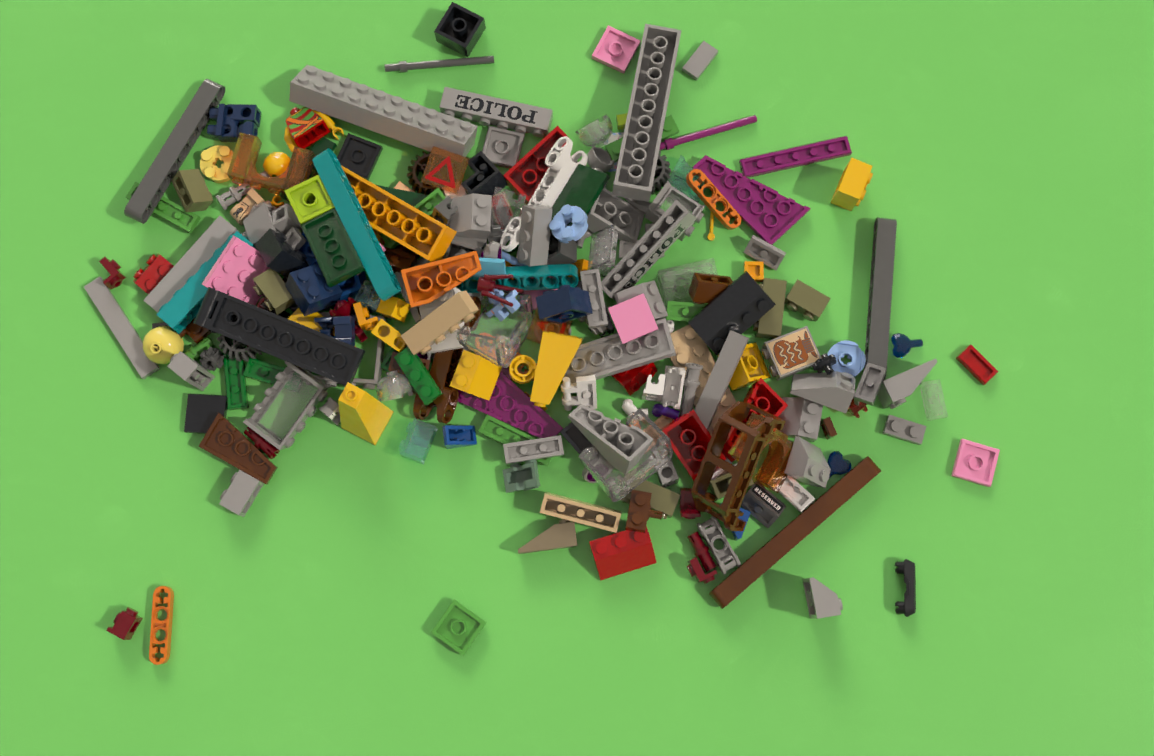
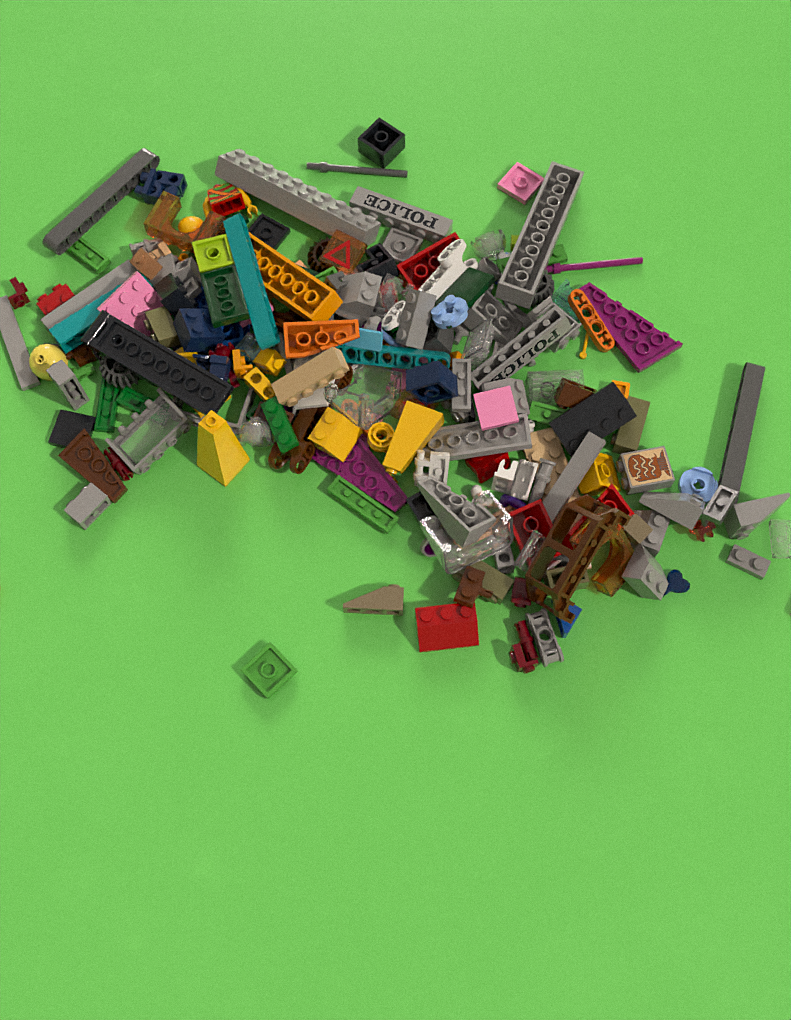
camera: 10 degrees right, 10 degrees down
olive brick [171,169,213,212] -> none
dark grey gear [199,347,225,371] -> none
light yellow plate [200,145,239,183] -> none
light grey leg [319,397,341,426] -> none
clear light blue brick [398,418,438,464] -> none
blue slope [442,425,477,449] -> none
dark red plant [477,274,524,307] -> none
light blue hips [486,289,521,322] -> none
light grey plate [503,435,564,464] -> none
sand green cylinder [503,459,540,493] -> none
tan brick [540,492,621,533] -> none
light grey tile [682,41,718,81] -> none
reddish brown beam [709,456,881,609] -> none
magenta tile [739,136,852,178] -> none
flat silver panel [741,481,786,528] -> none
light grey plate [743,235,786,270] -> none
white plate [773,474,815,514] -> none
olive brick [784,279,831,322] -> none
light grey slope [802,577,843,619] -> none
black plant [812,353,837,375] -> none
reddish brown tile [820,417,837,440] -> none
yellow brick [831,157,873,211] -> none
rock [891,333,923,358] -> none
black piece [895,559,916,617] -> none
none -> medium nougat slope [129,247,163,280]
none -> clear plate [514,530,546,573]
none -> dark tan brick [618,513,653,545]

